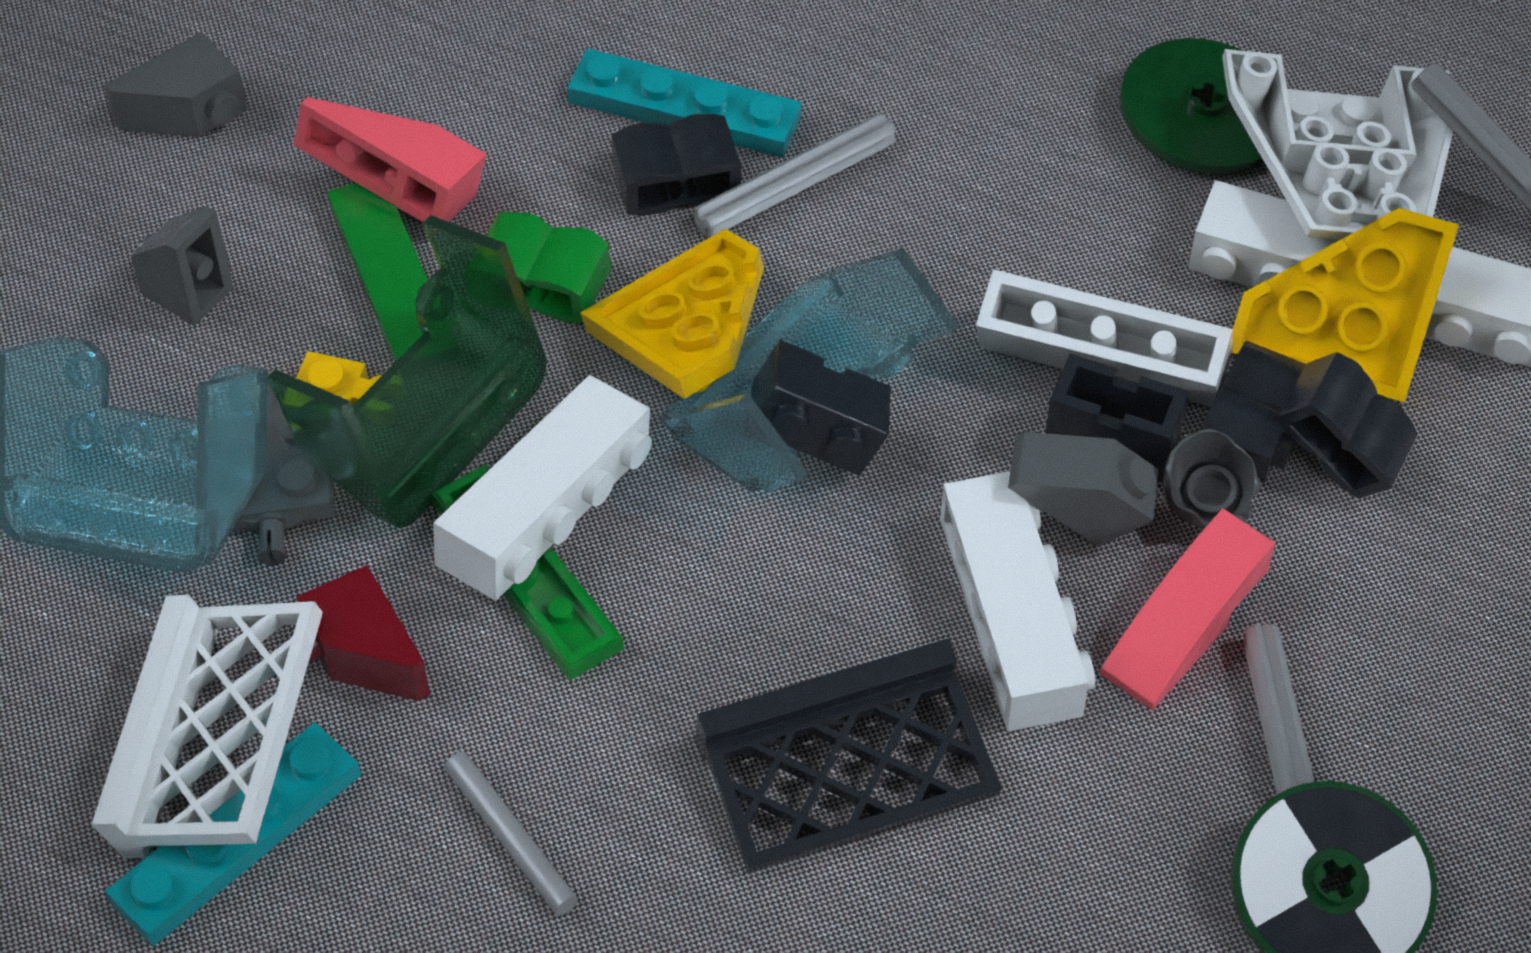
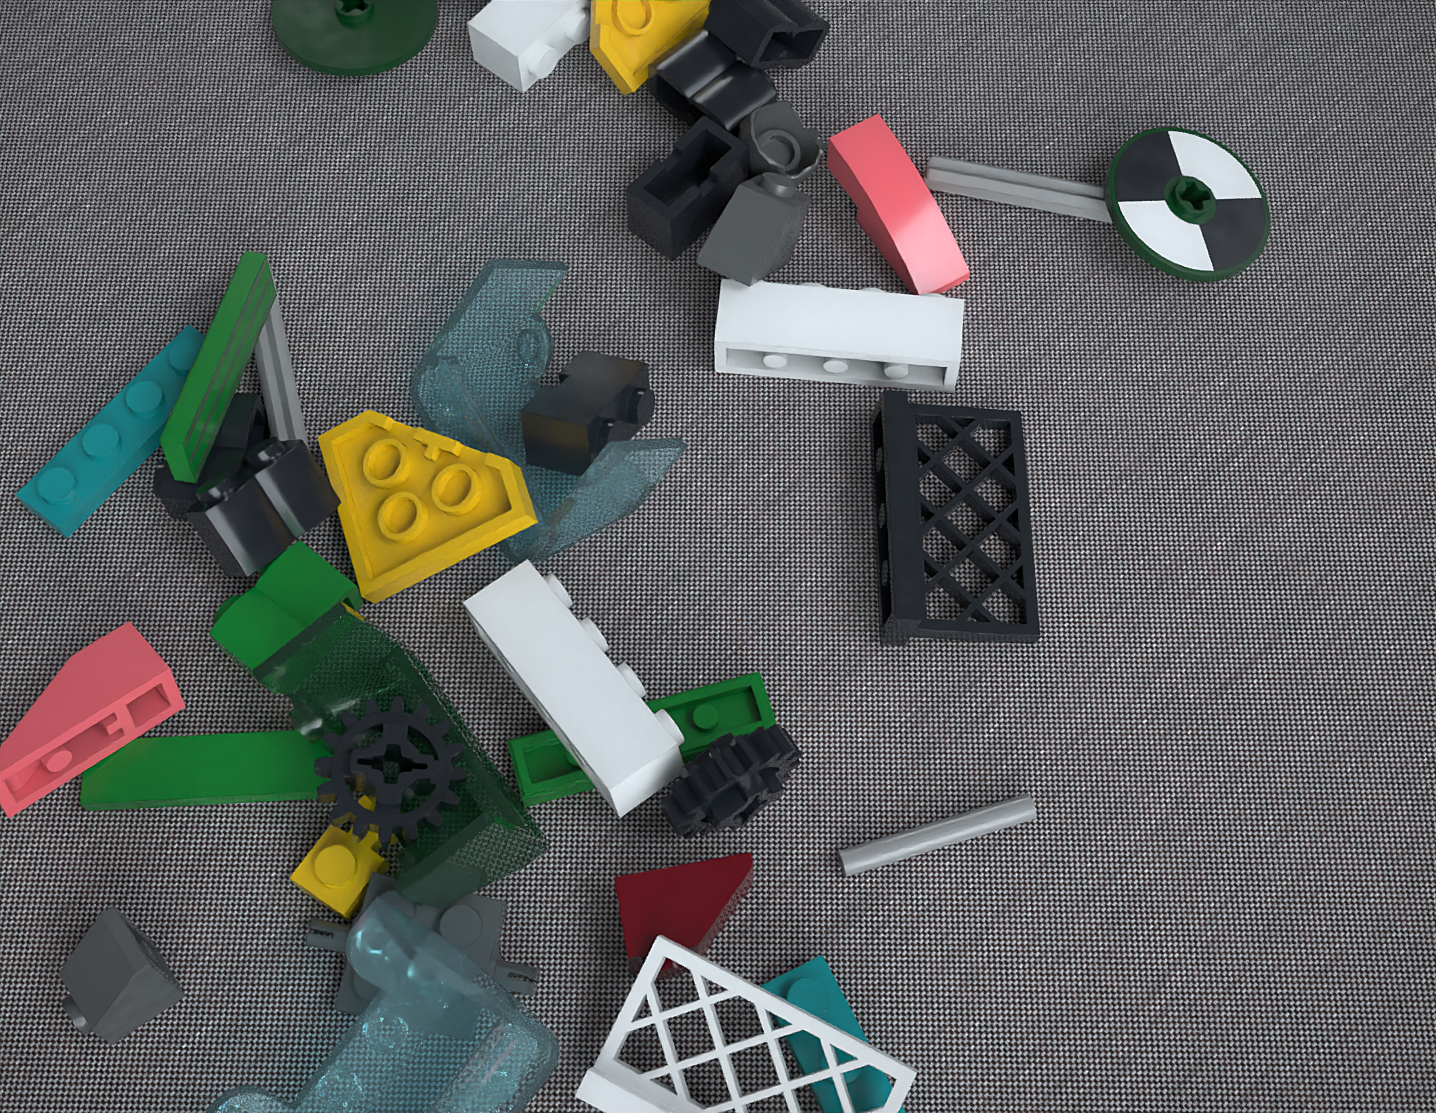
camera: 70 degrees left, 10 degrees up
white brick [976,269,1233,407] -> none
none -> green tile [159,251,277,483]
none -> black brick [185,436,342,576]
none -> black gear [314,696,468,850]
none -> black gear [661,724,802,839]

